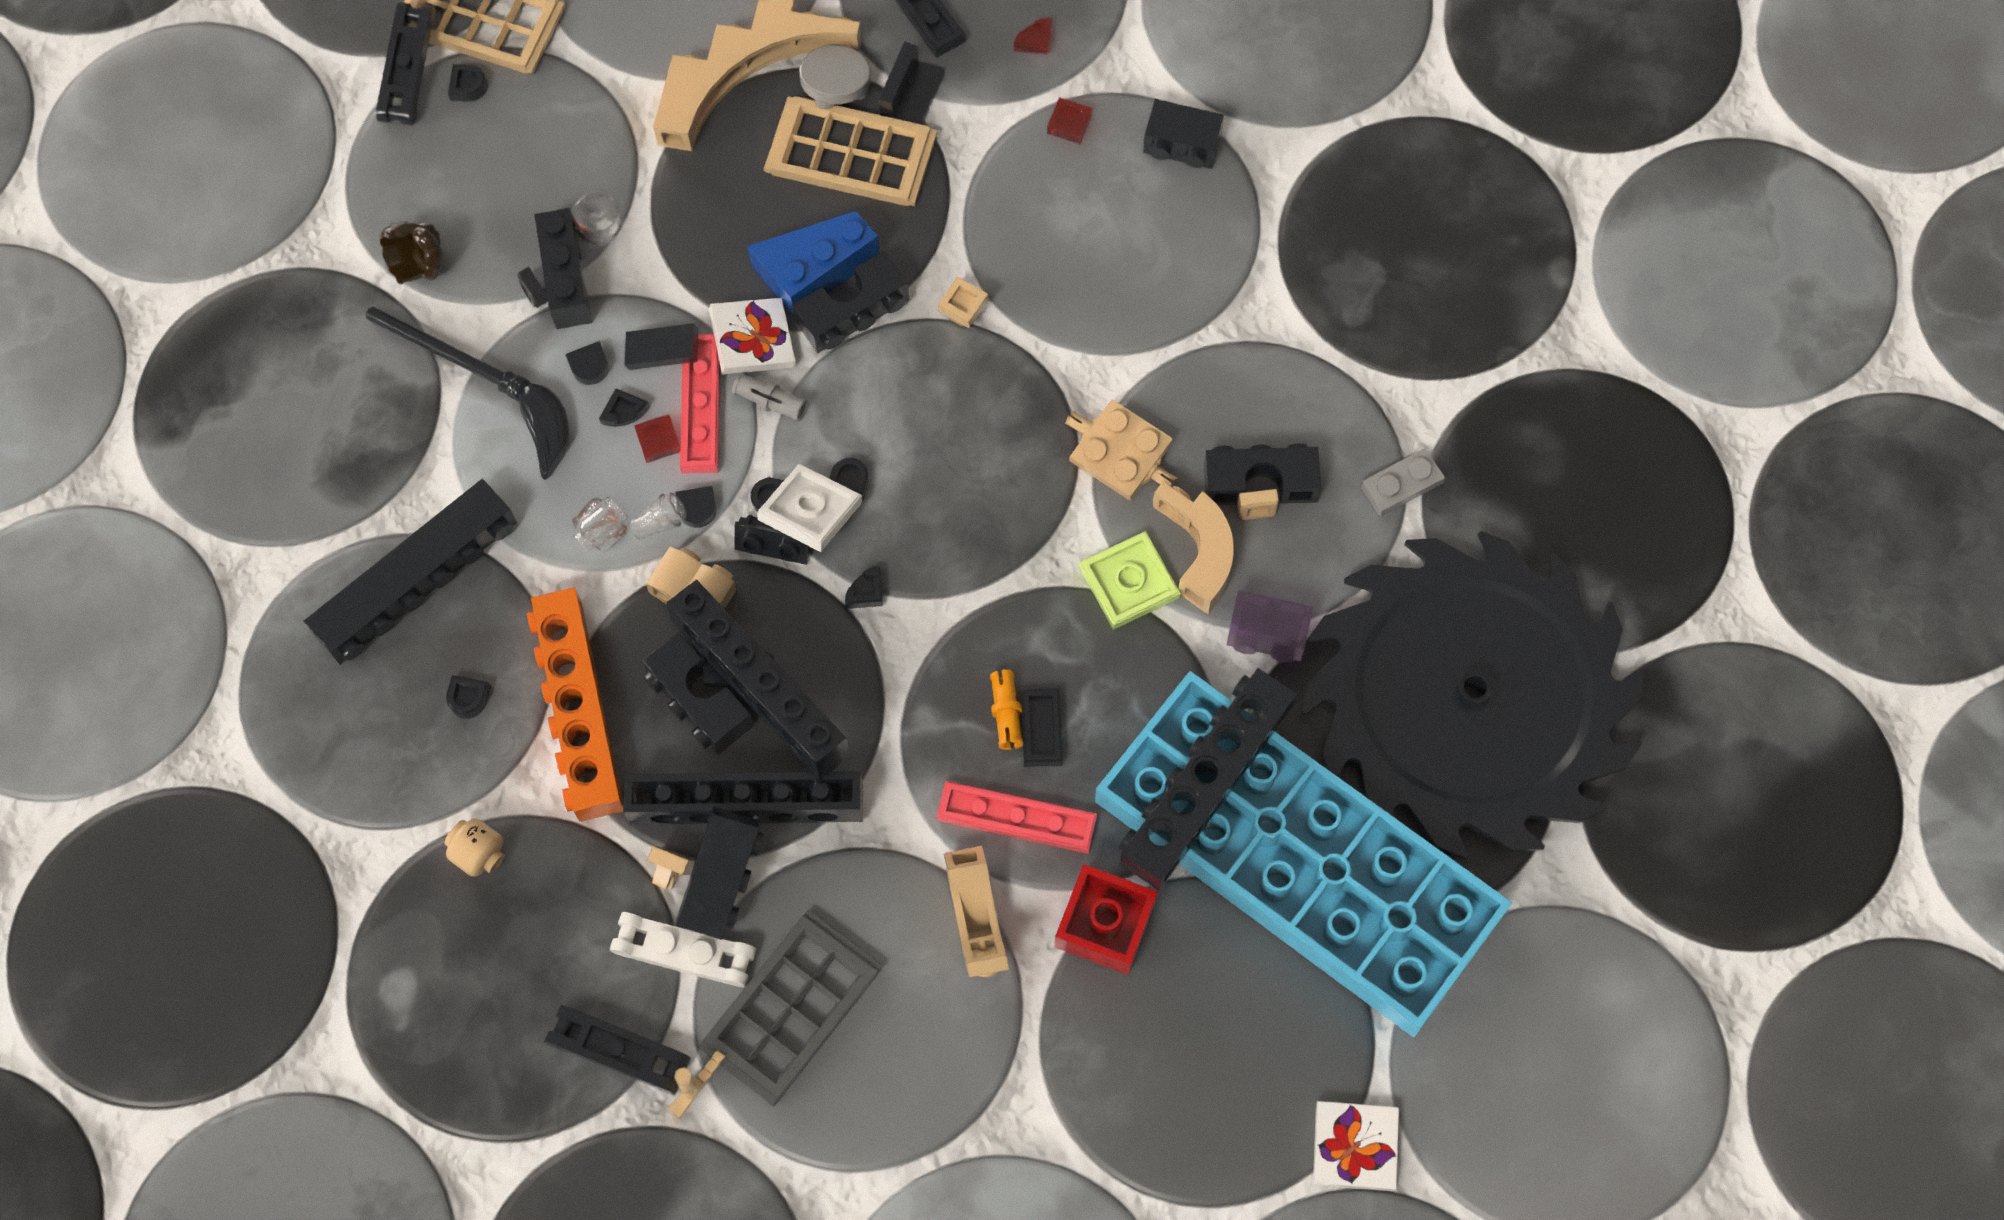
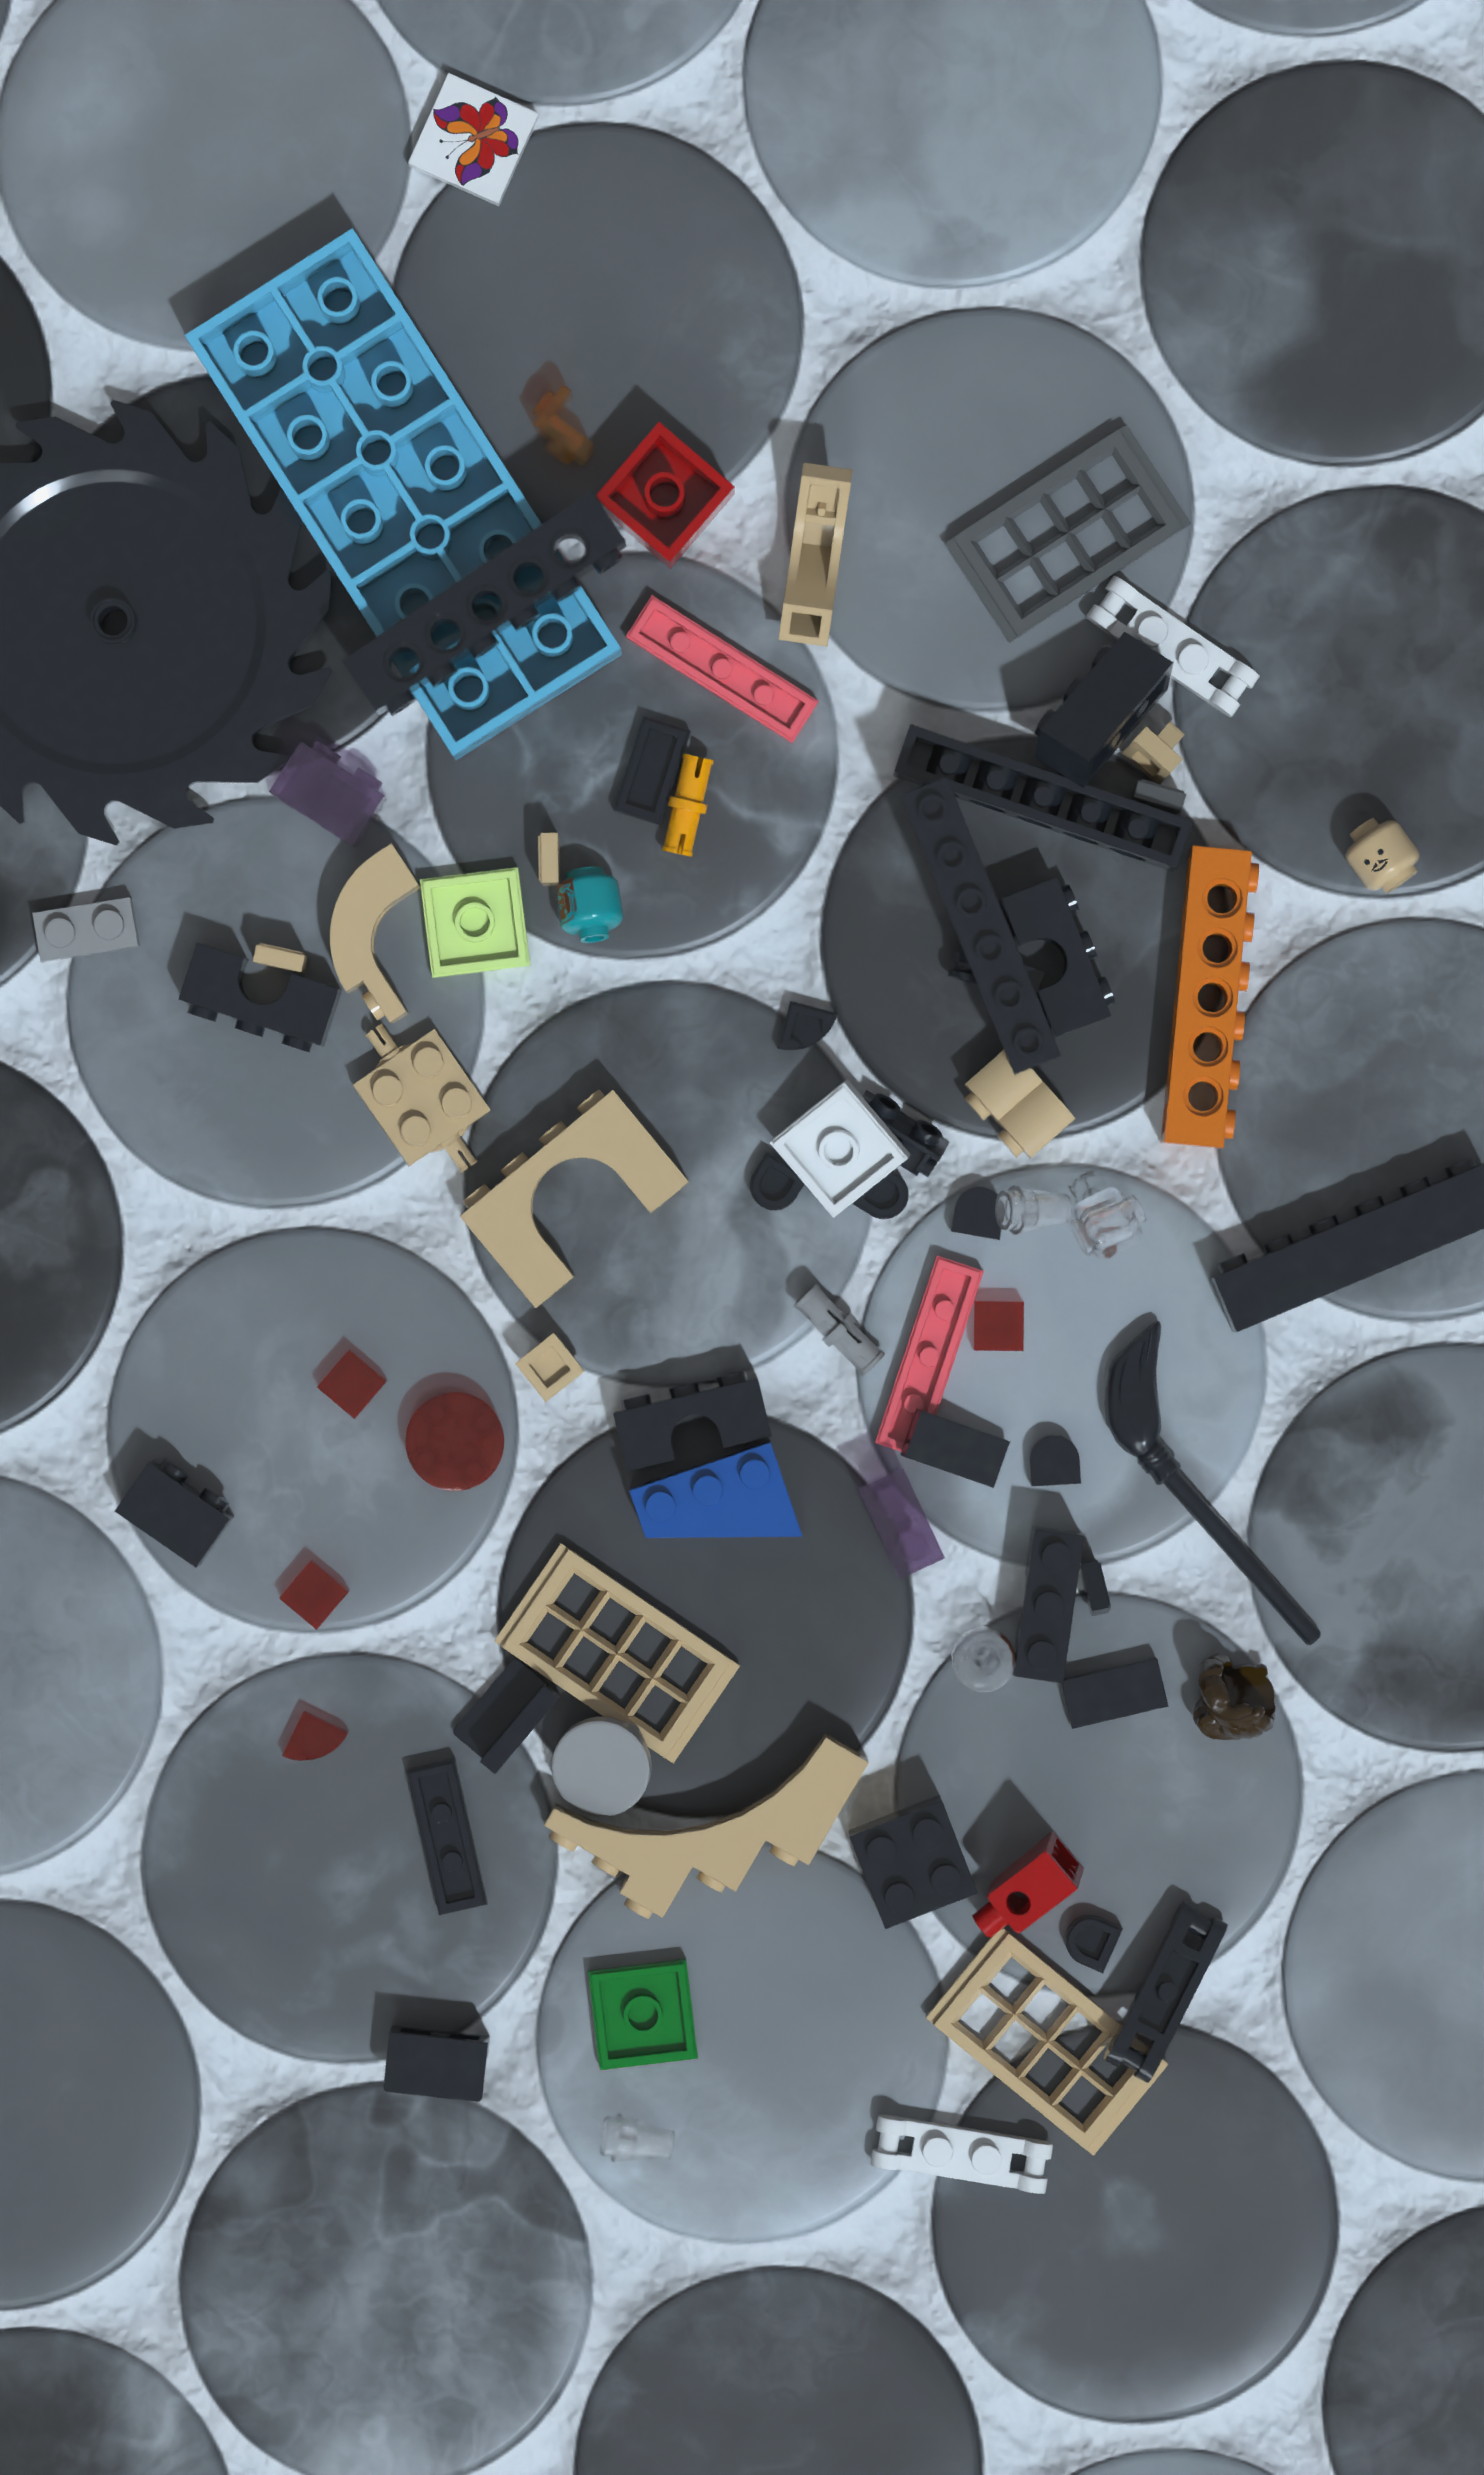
camera: 170 degrees left, 20 degrees up
black tile [446,675,491,719] -> none
black plate [544,1005,691,1096] -> none
black tile [599,388,650,427] -> none
tan piece [668,1050,726,1119] -> none
white tile [709,298,796,374] -> none
none -> clear red tile [317,1349,387,1419]
none -> clear red tile [405,1392,505,1491]
none -> tan arch [460,1089,689,1308]
none -> clear orange bracket [533,385,595,466]
none -> tan tile [538,833,560,886]
none -> teal head [555,867,623,943]
none -> black brick [848,1795,978,1929]
none -> clear purple brick [857,1466,945,1579]
none -> red torso [972,1831,1084,1938]
none -> black tile [1061,1657,1169,1729]
none -> dark grey tile [1131,779,1186,814]

